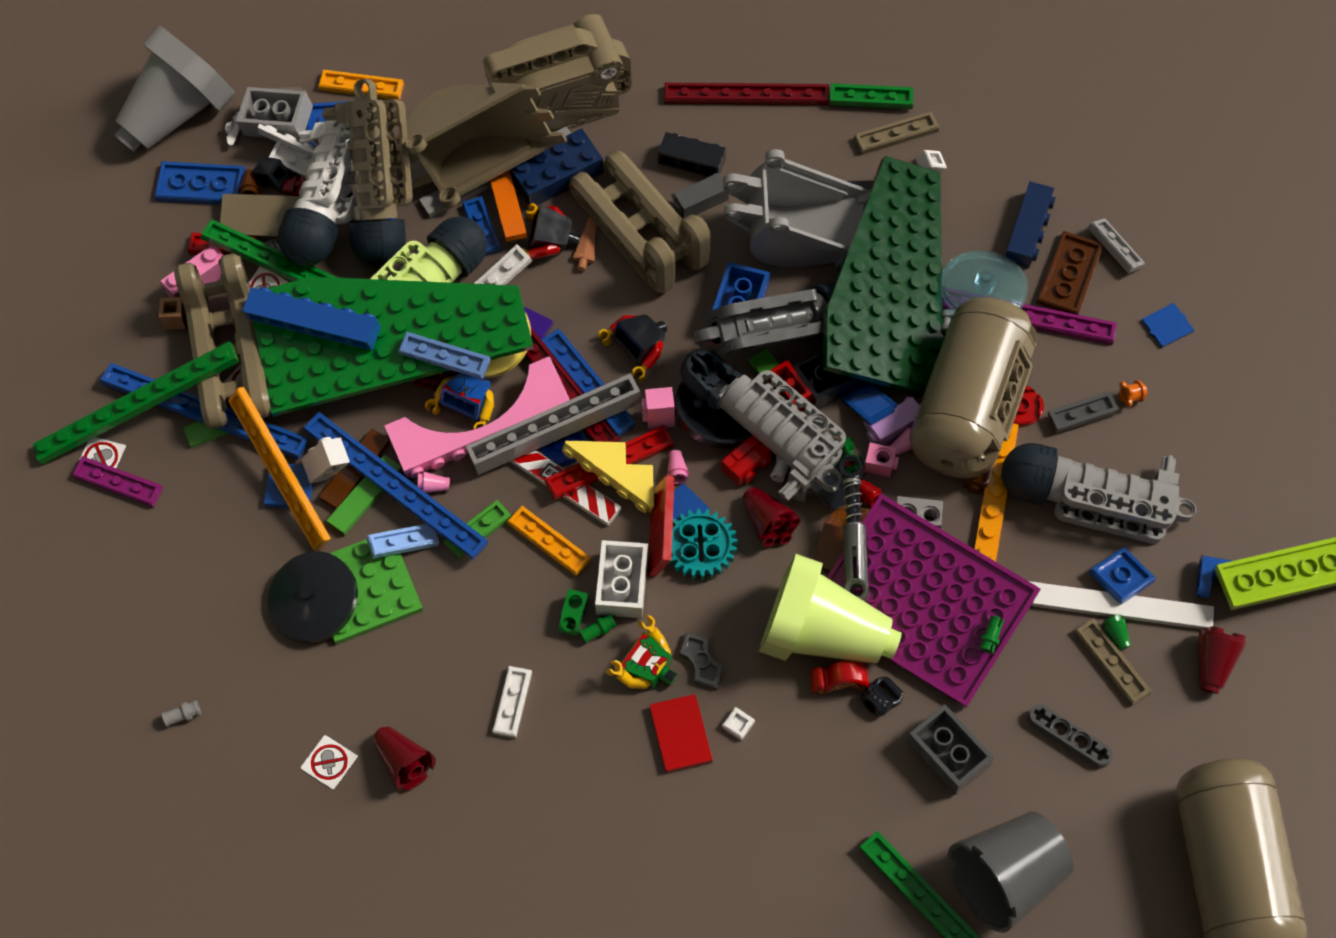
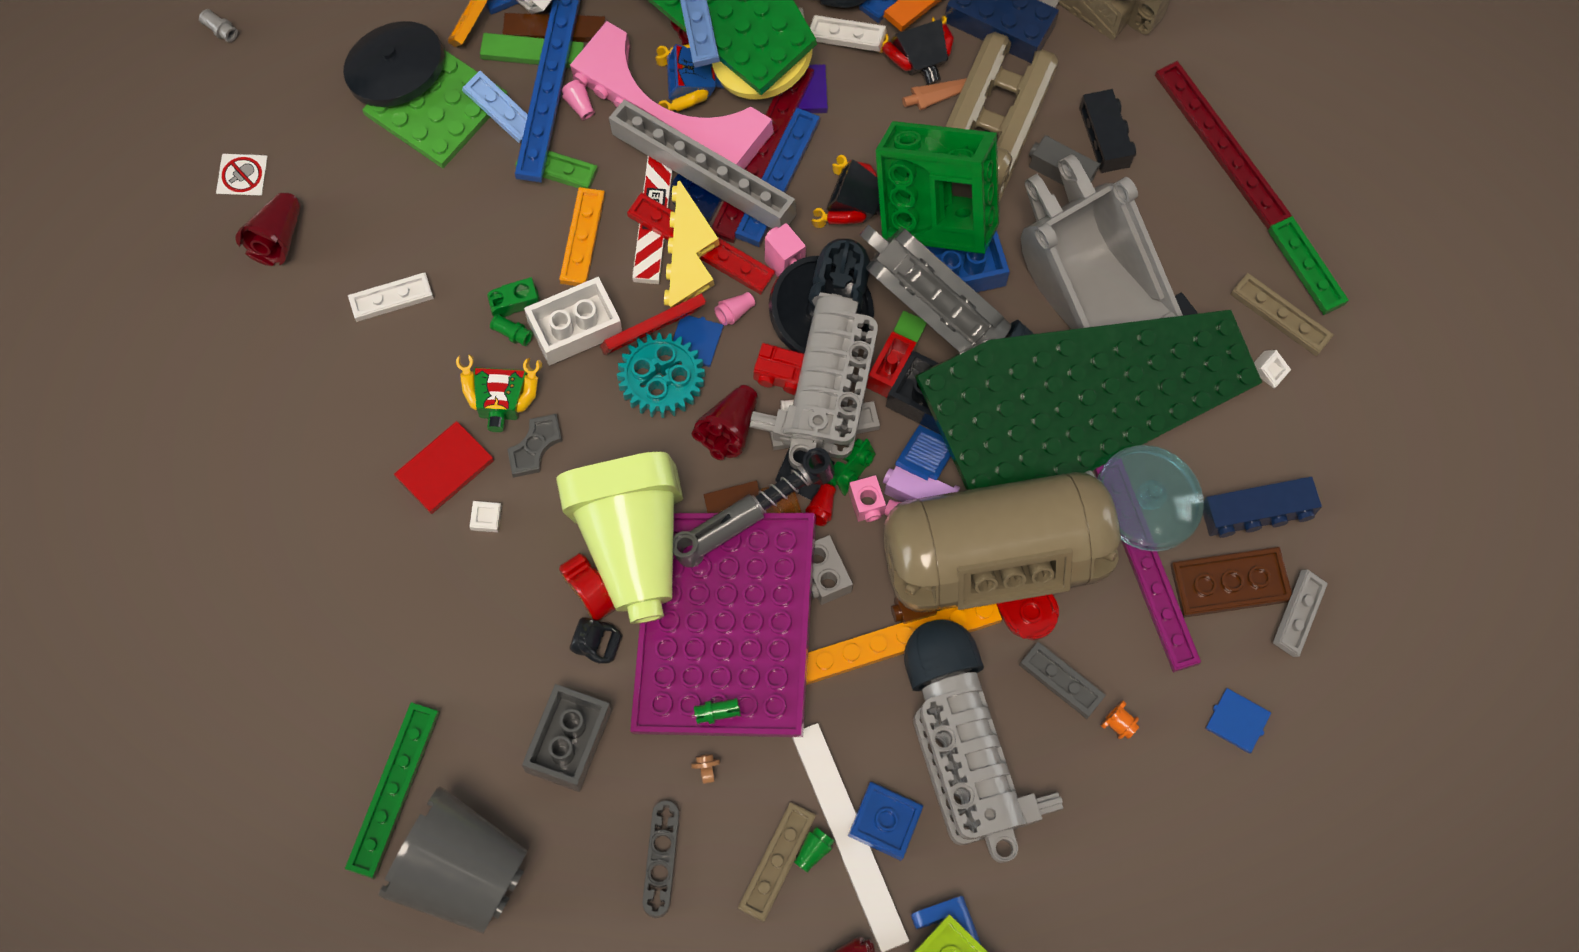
camera: 55 degrees right, 5 degrees up
none -> medium nougat plate [691,754,720,784]
none -> green piece [875,121,999,254]

